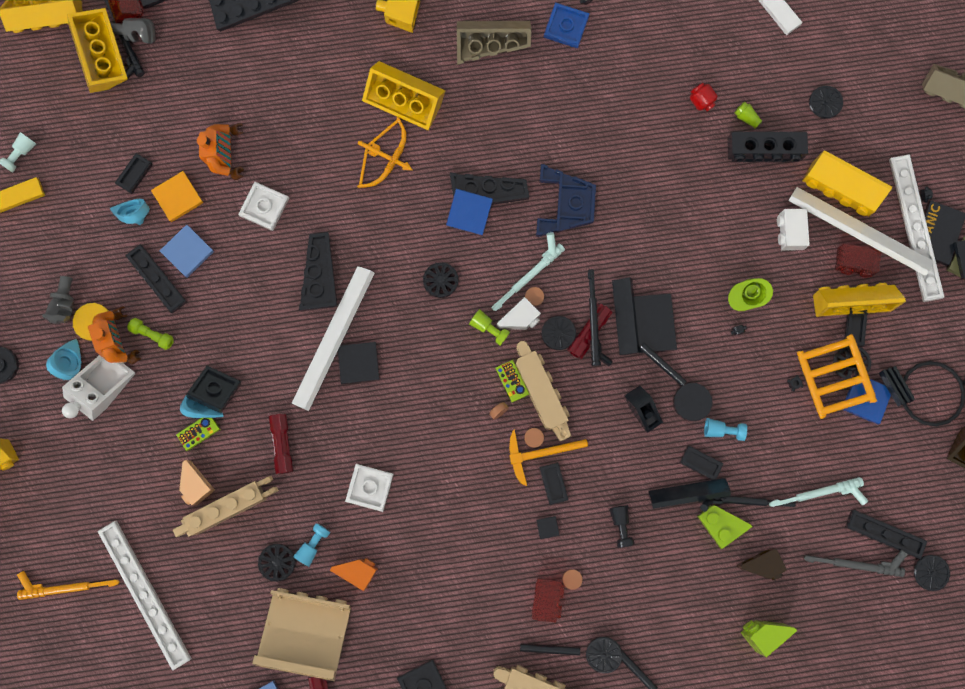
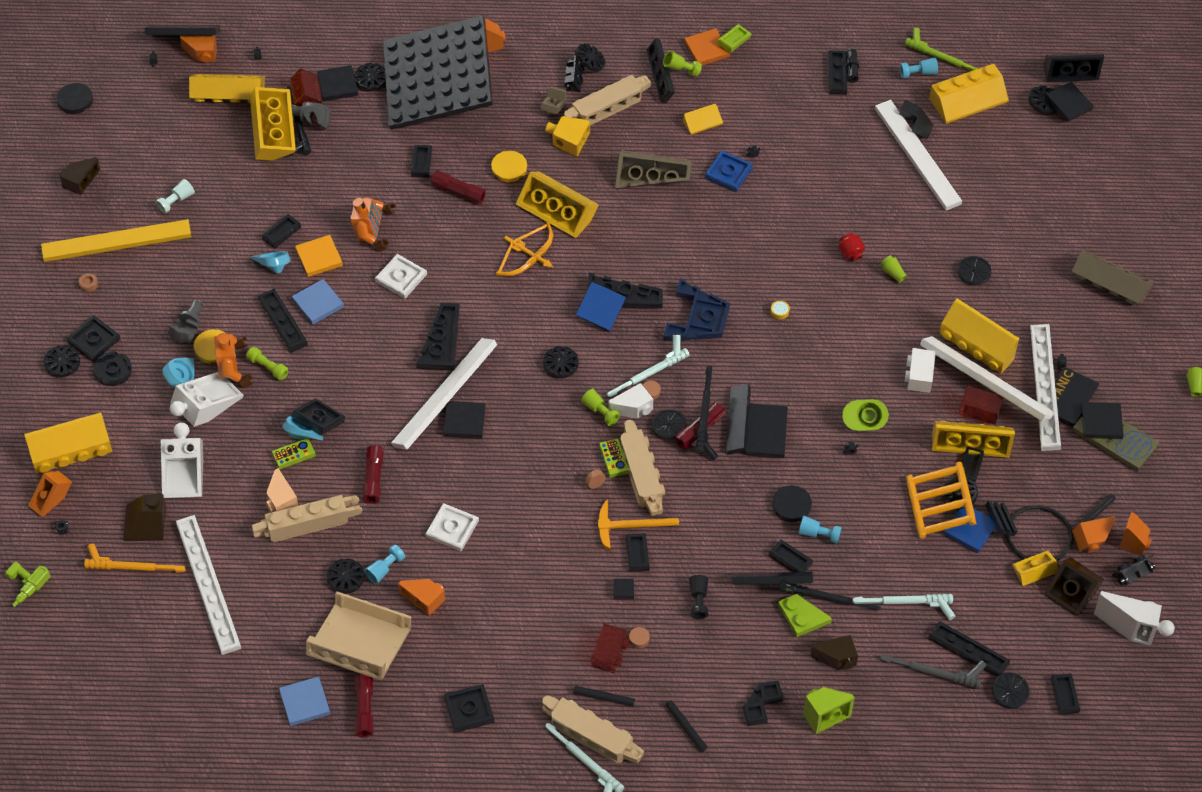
camera: 10 degrees right, 25 degrees down
nougat tile [524,428,544,448] -> none
black wheel [586,637,622,673] -> none
black slope [624,385,663,433] -> none
black bar [639,343,687,386] -> none
black brick [727,132,808,162] -> none
black piece [787,375,804,392] -> none
none -> dark brown slope [123,494,166,541]
none -> white slope [161,423,203,498]
none -> black tile [411,145,432,178]
none -> dark red axle [431,170,486,204]
none -> yellow tile [491,151,527,183]
none -> black tile [743,680,783,726]
none -> tile [771,301,790,320]
none -> yellow slope [1012,551,1058,586]

